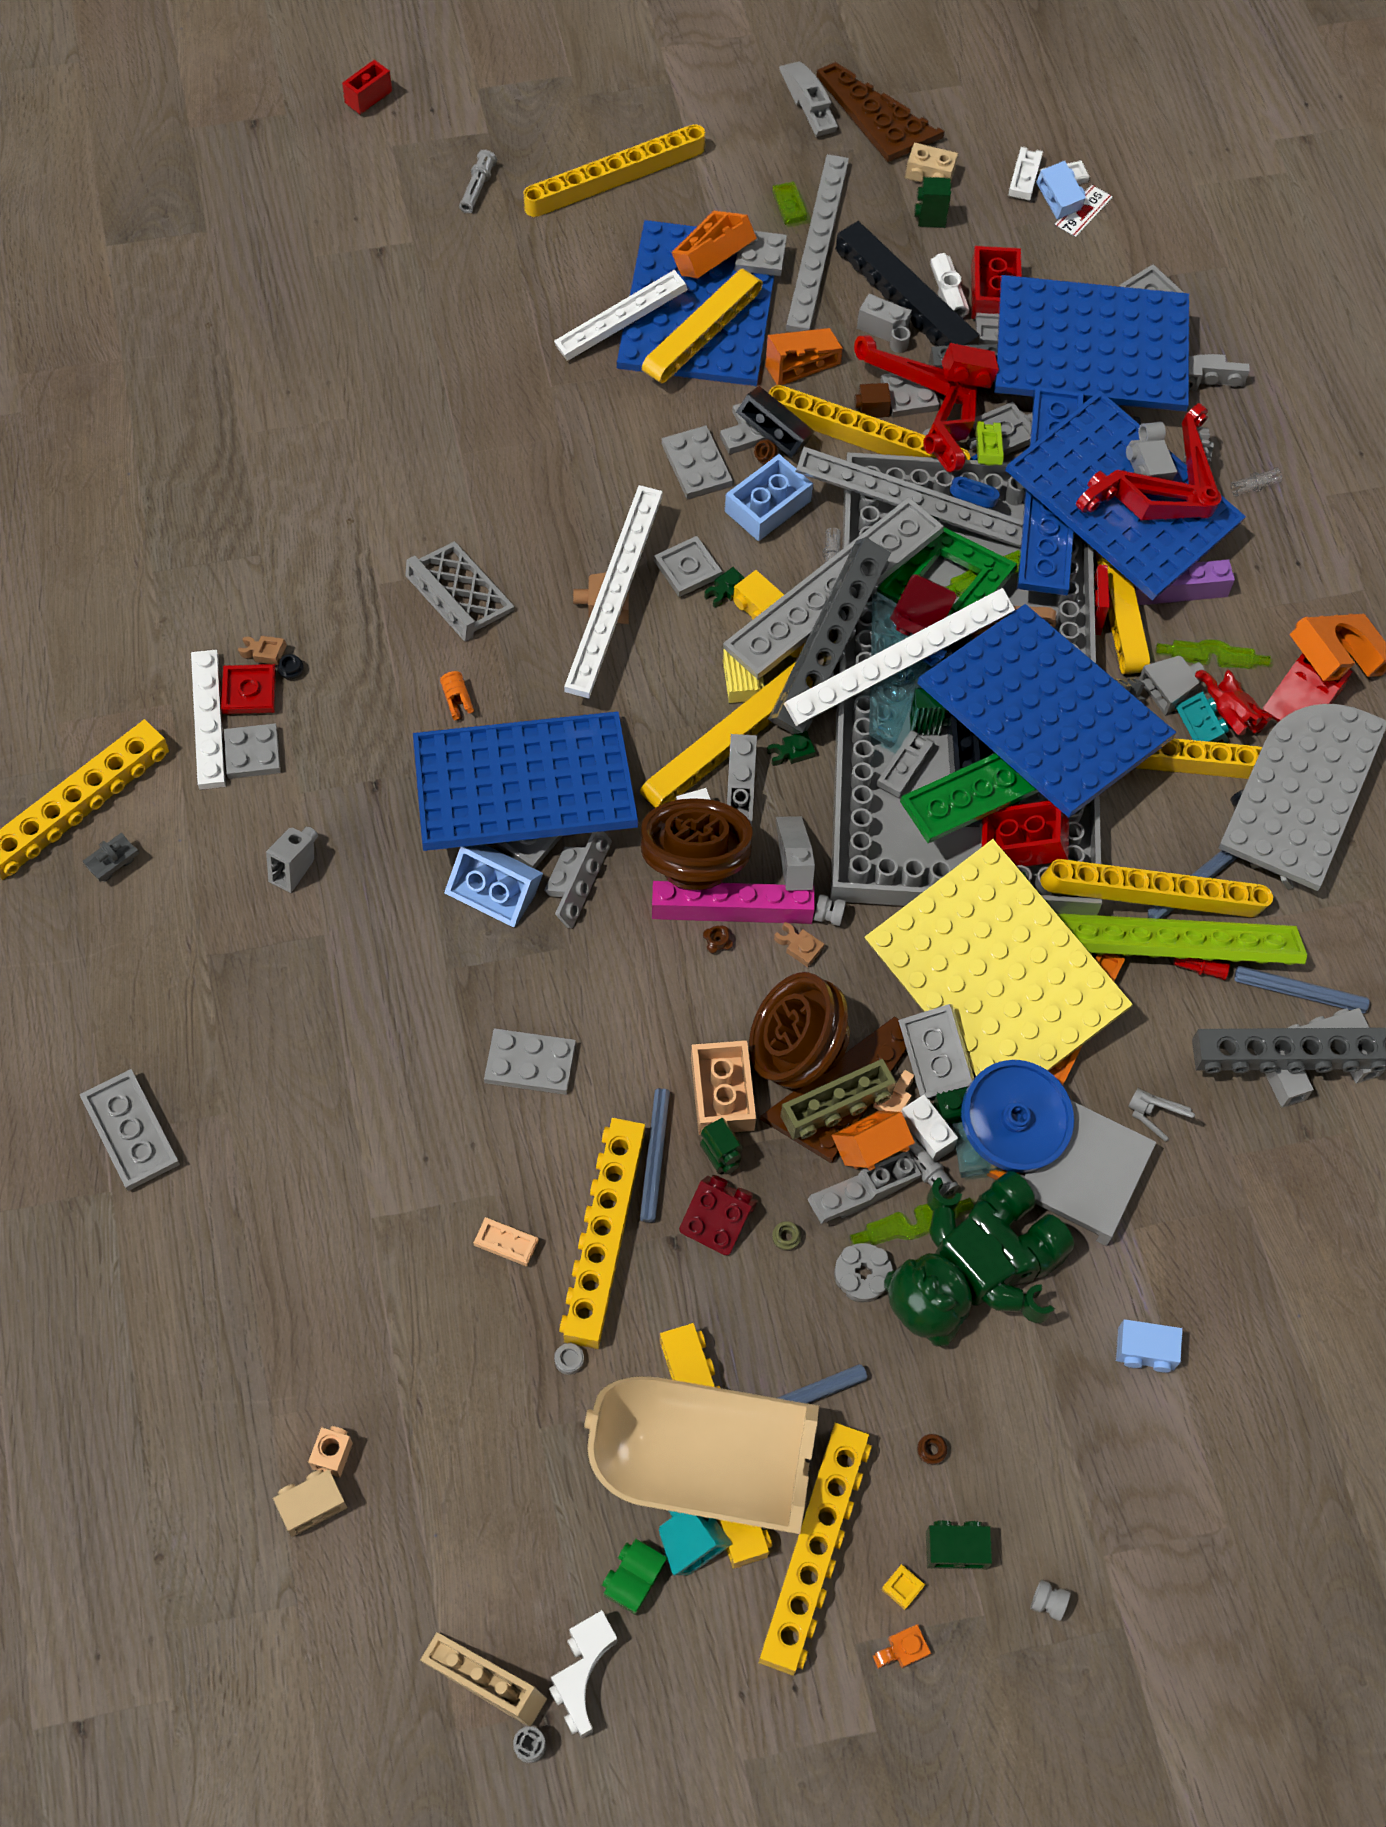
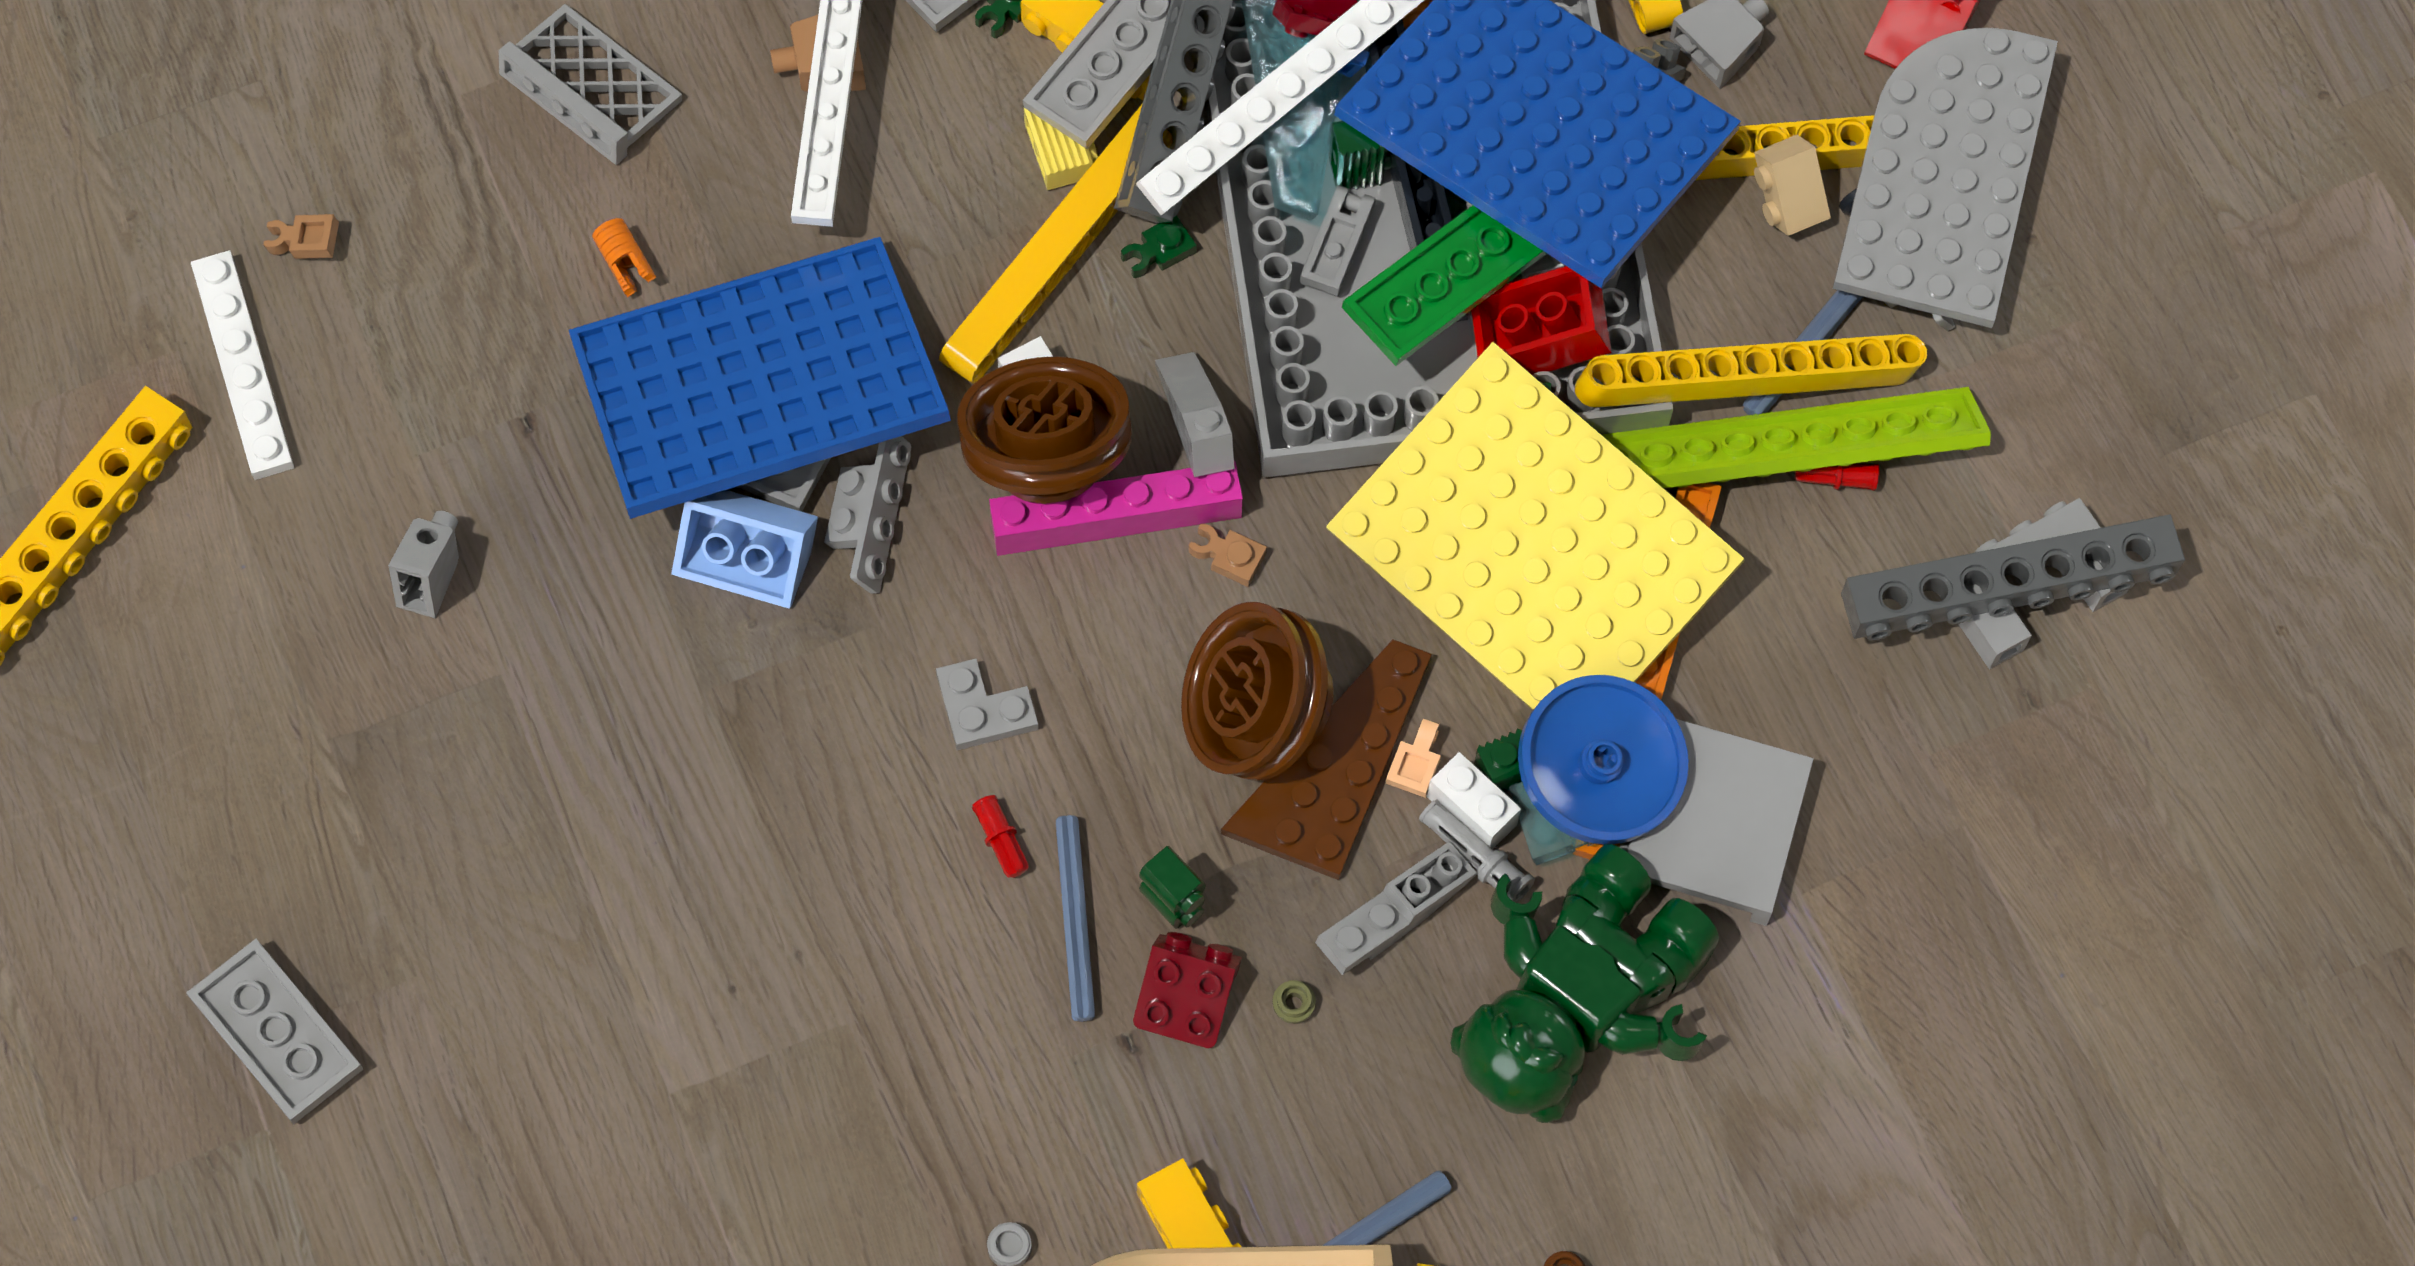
camera: 10 degrees left, 5 degrees up
dark grey hips [83,832,139,882] -> none
red plate [221,664,276,714] -> none
light grey plate [224,723,281,779] -> none
black plate [278,654,304,679] -> none
light nougat plate [474,1217,538,1266] -> none
light grey plate [484,1028,576,1095] -> none
yellow brick [559,1118,645,1349] -> none
light nougat brick [691,1041,756,1135] -> none
reddish brown plate [703,925,733,953] -> none
light grey slope [727,734,757,826] -> none
olive brick [780,1059,896,1140] -> none
light grey wheel [814,894,846,926] -> none
orange container [832,1111,915,1170] -> none
light grey plate [834,1243,893,1302] -> none
clear neon green piece [849,1197,974,1245] -> none
light grey plate [898,1004,974,1099] -> none
light blue brick [1116,1319,1182,1372] -> none
light grey plant [1128,1088,1195,1142] -> none
teal bracket [1175,691,1230,743] -> none
red animal [1195,670,1273,735] -> none
sand blue axle [1234,966,1369,1013] -> none
none -> light grey plate [936,658,1039,750]
none -> red axle [972,795,1028,878]
none -> tan brick [1754,135,1831,236]

